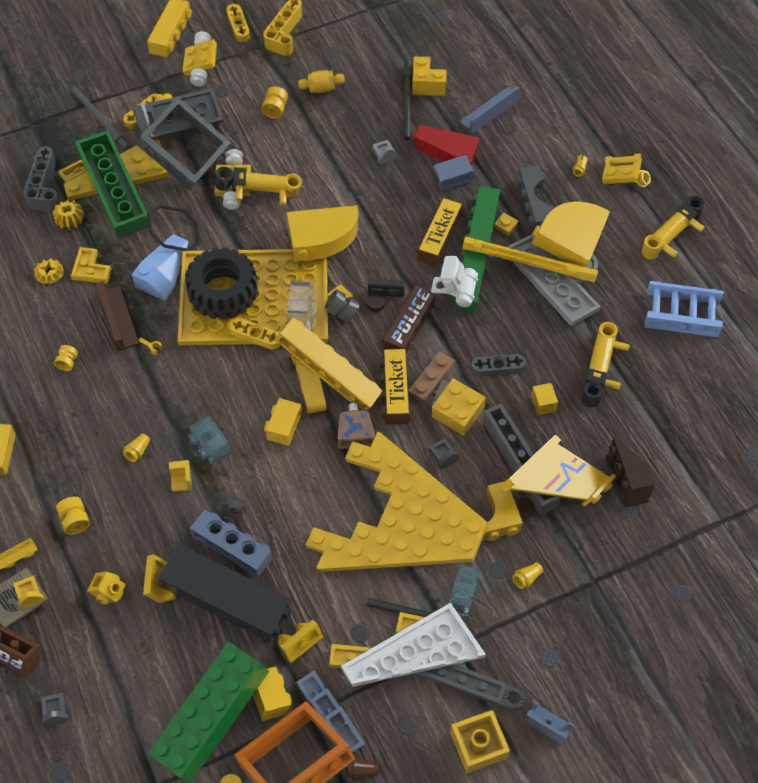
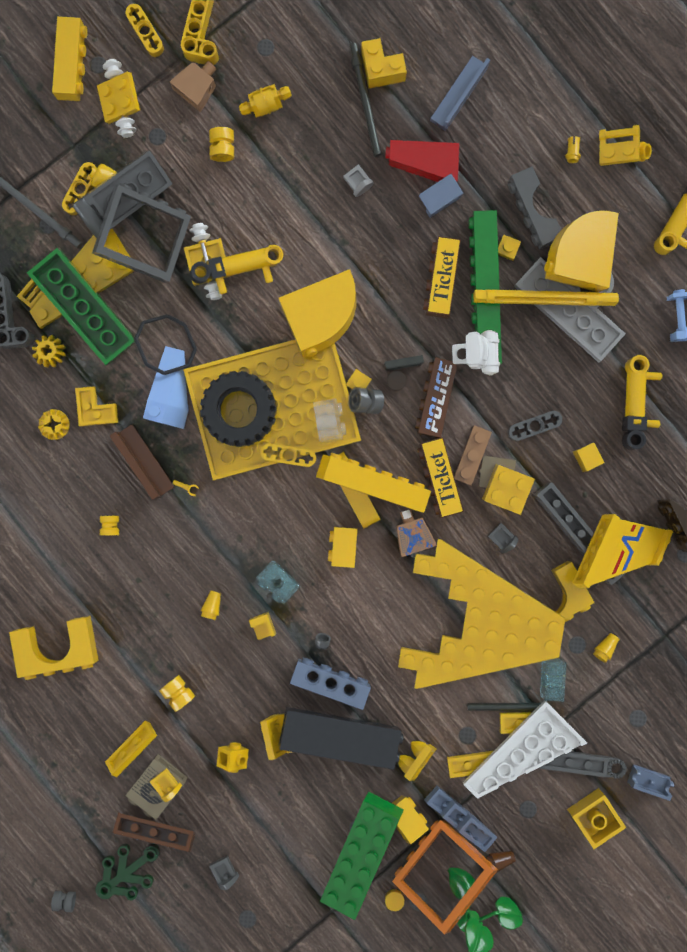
camera: 15 degrees left, 30 degrees up
none -> medium nougat torso [170,61,216,112]

